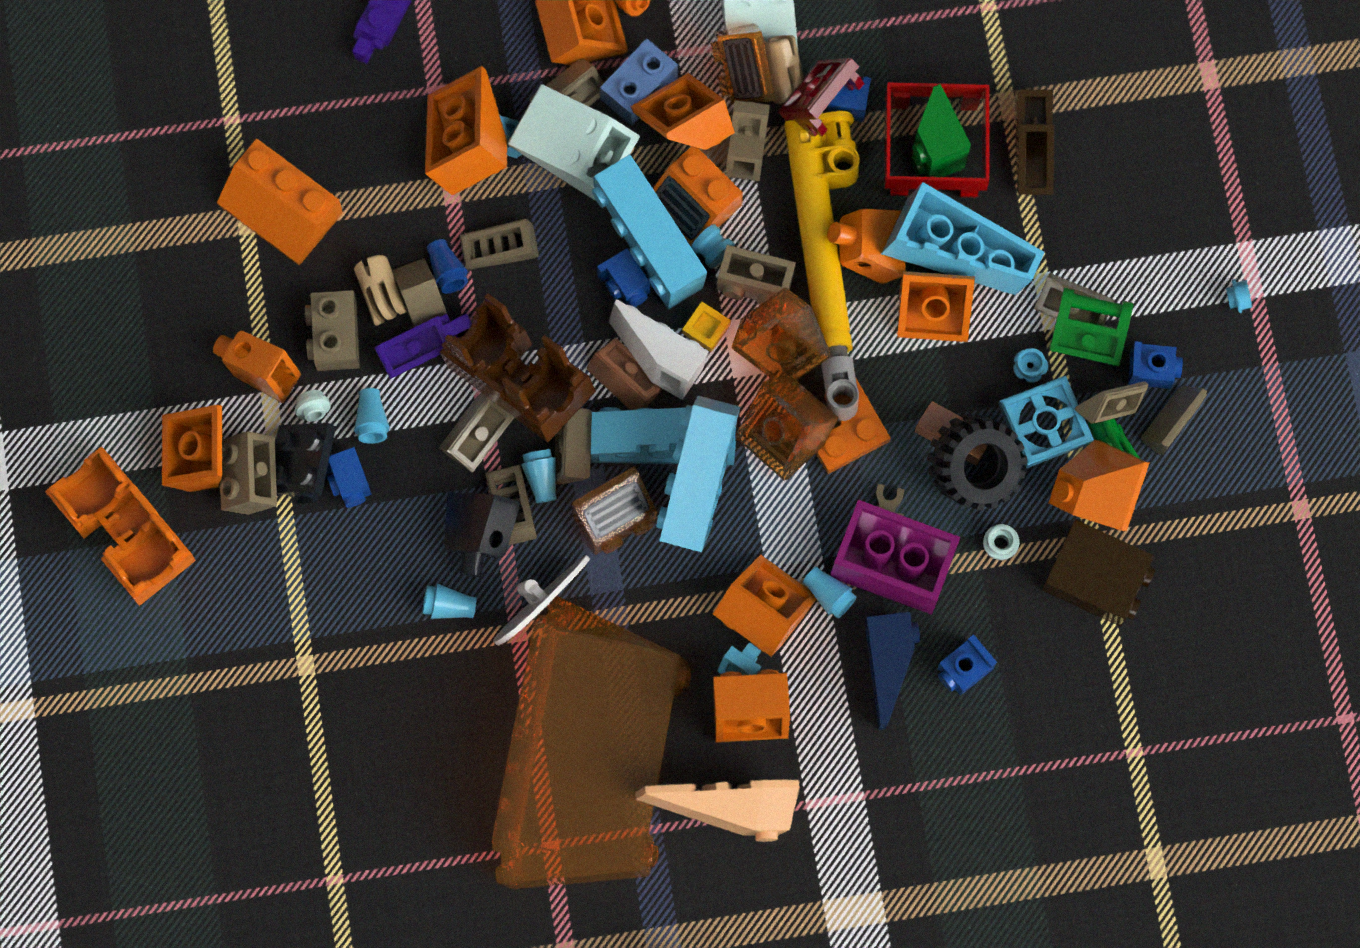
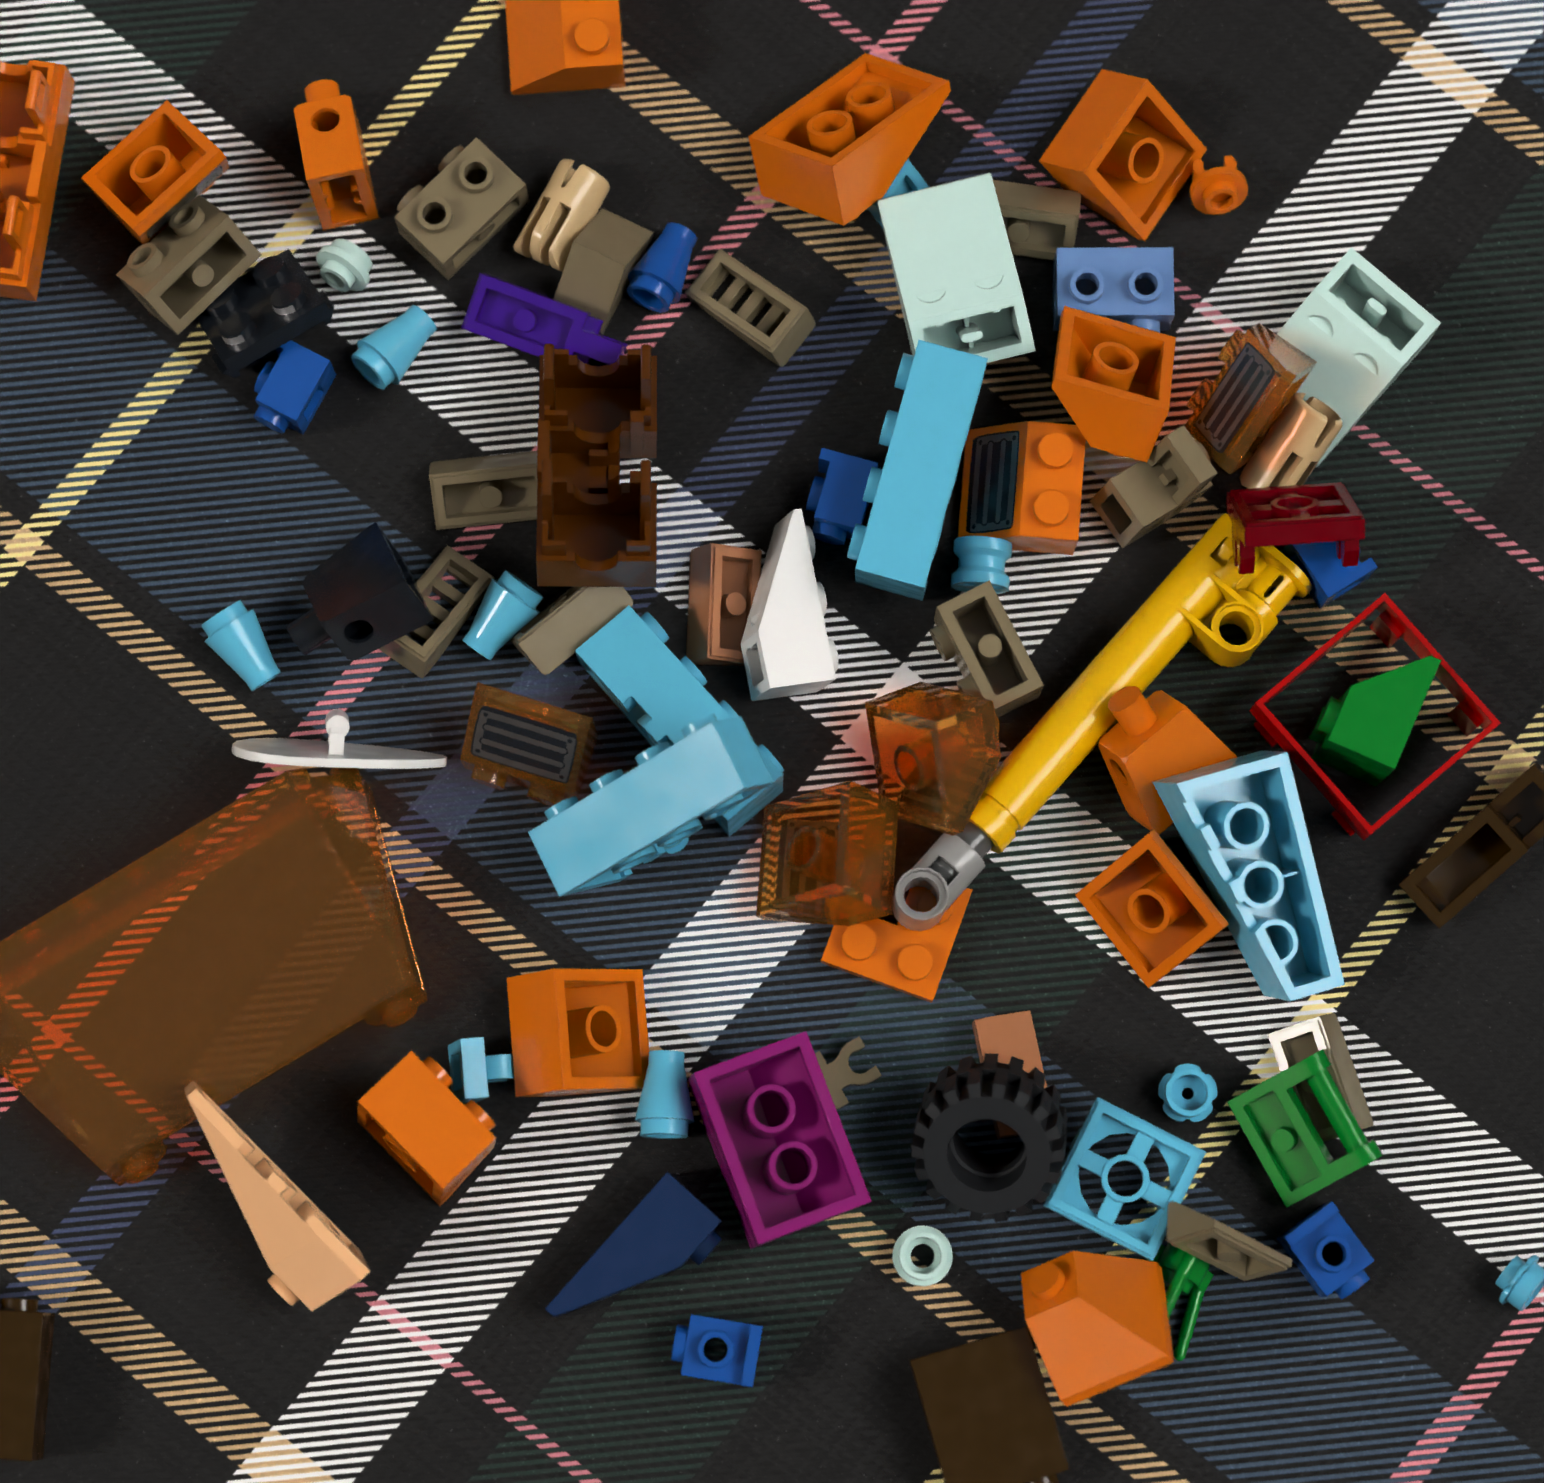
camera: 50 degrees right, 5 degrees up
yellow plate [682,302,731,352] -> none
dark tan slope [1141,386,1207,455] -> none

